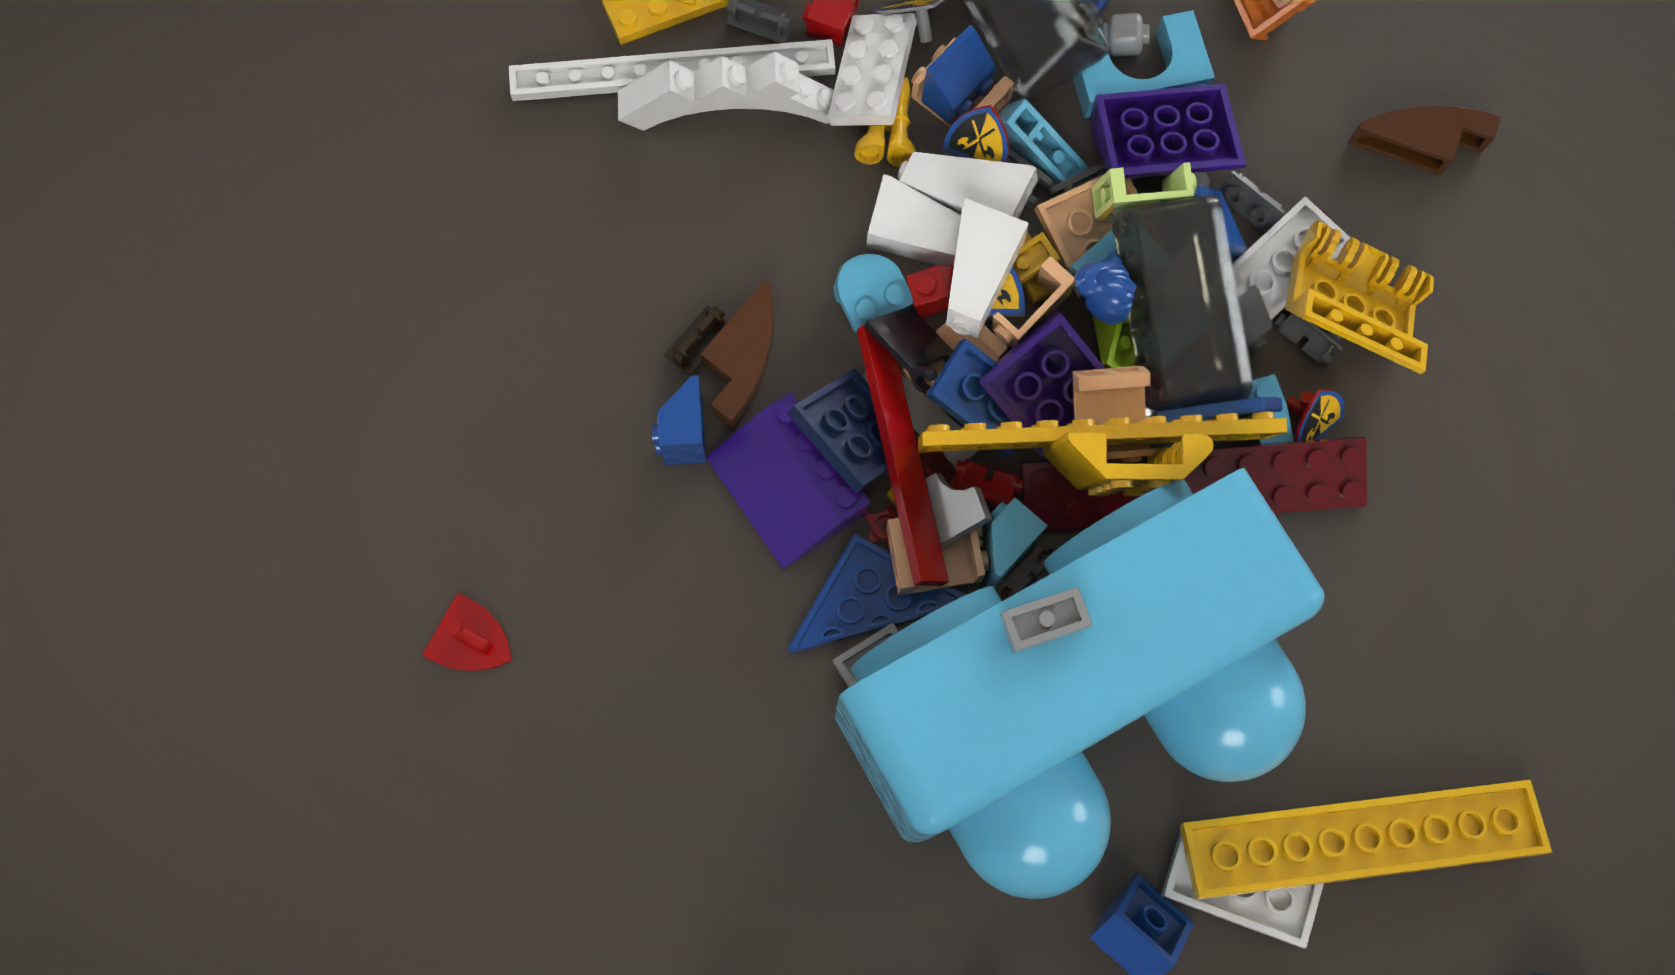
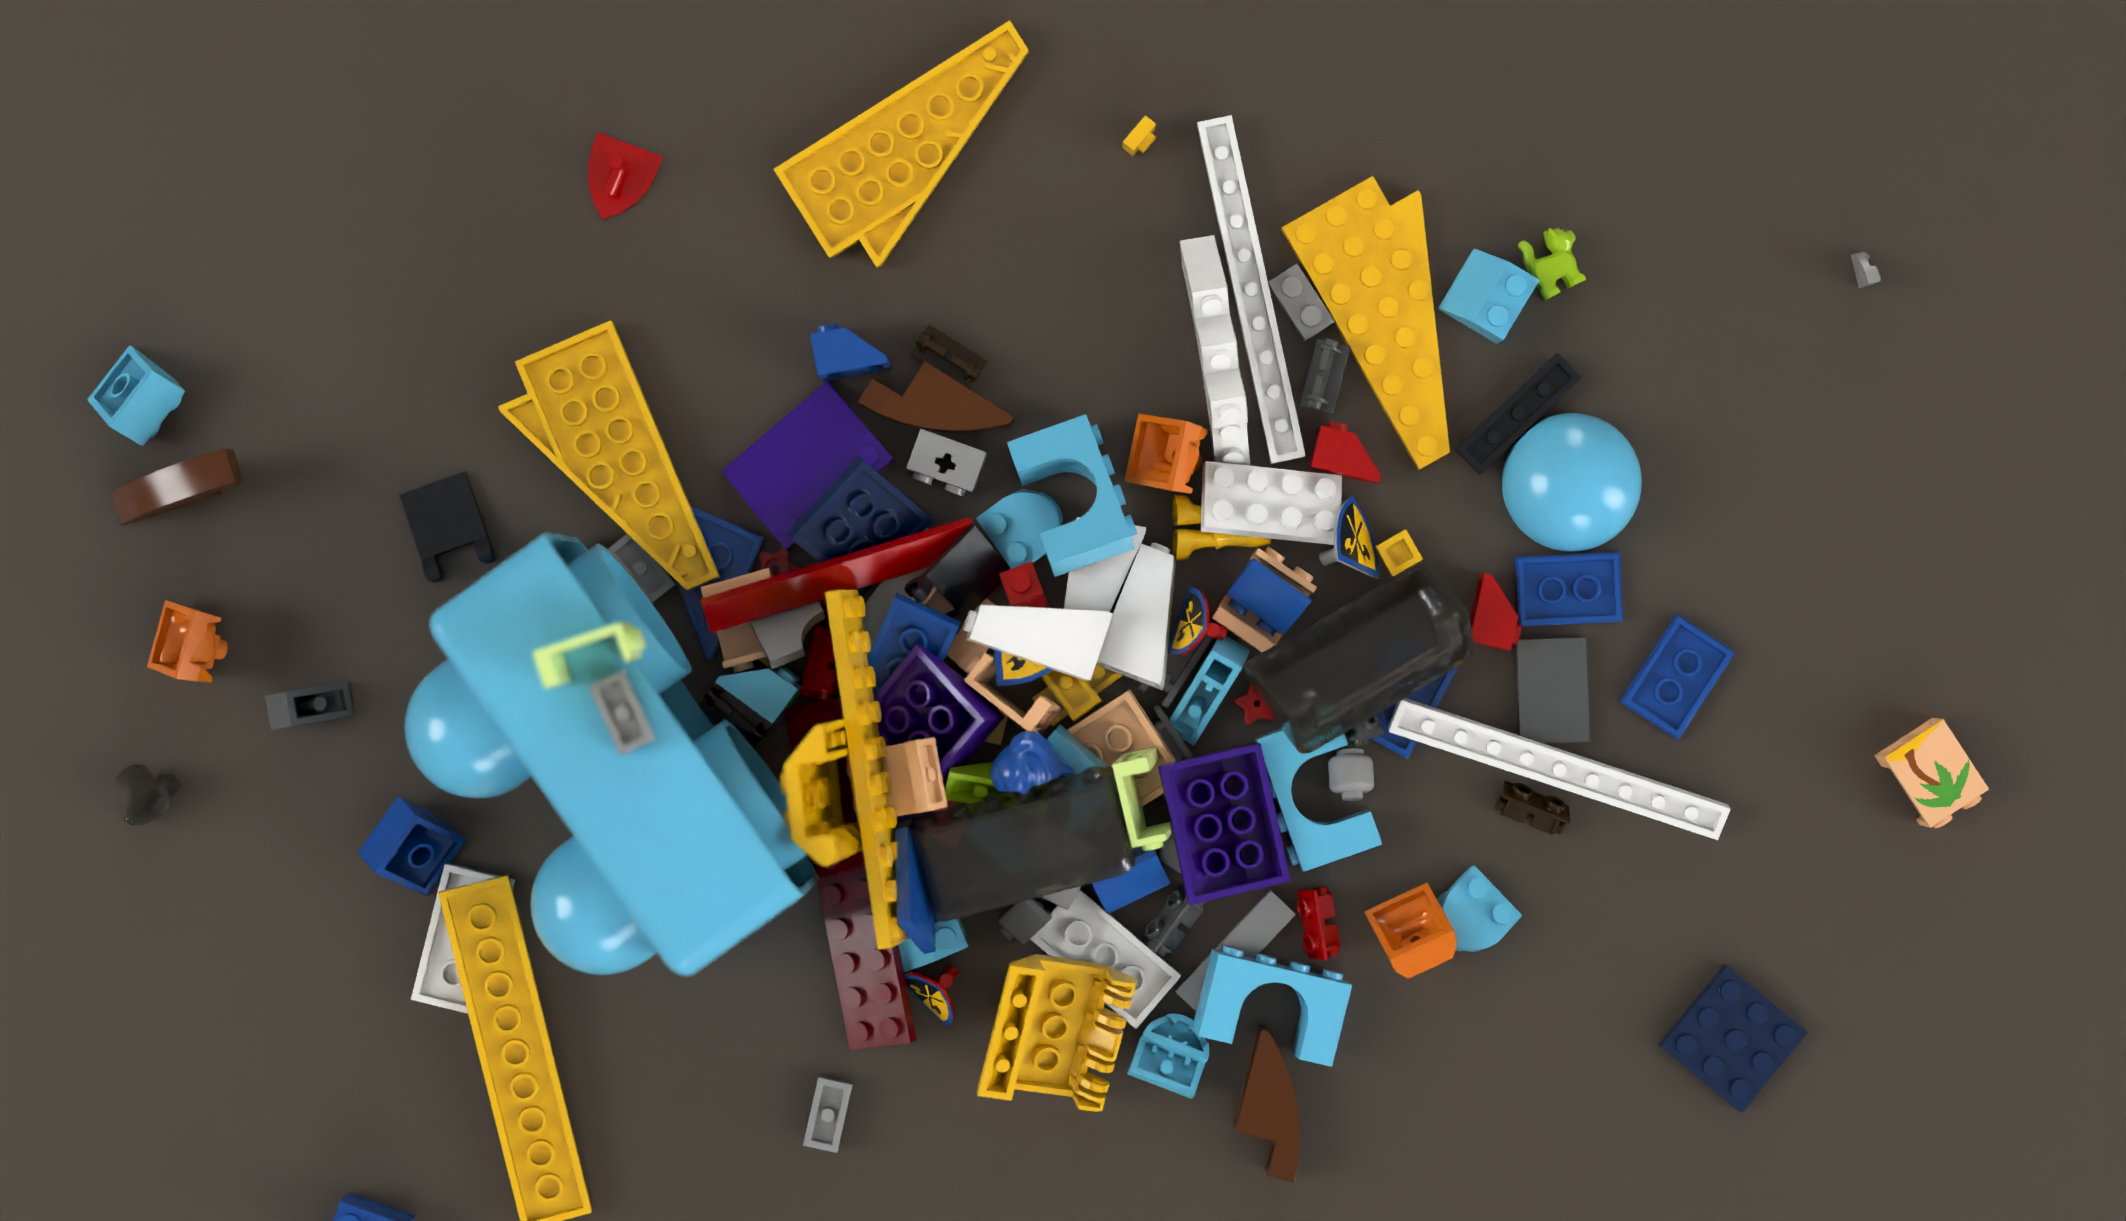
camera: 85 degrees right, 15 degrees up
none -> black flag [399,471,497,583]
none -> yellow wing [498,320,720,591]
none -> yellowish green panel [532,622,646,689]
none -> yellow wing [774,20,1029,268]
none -> light grey plate [803,1075,853,1153]
none -> light grey brick [906,429,987,497]
none -> medium azure arch [1007,414,1137,577]
none -> yellow plate [1122,115,1156,157]
none -> orange brick [1124,413,1208,494]
none -> medium azure slope [1127,1014,1209,1099]
none -> light grey tile [1175,890,1296,1011]
none -> medium azure arch [1192,945,1352,1067]
none -> red plate [1233,680,1278,725]
none -> light grey plate [1268,264,1335,342]
none -> red hinge [1297,886,1341,960]

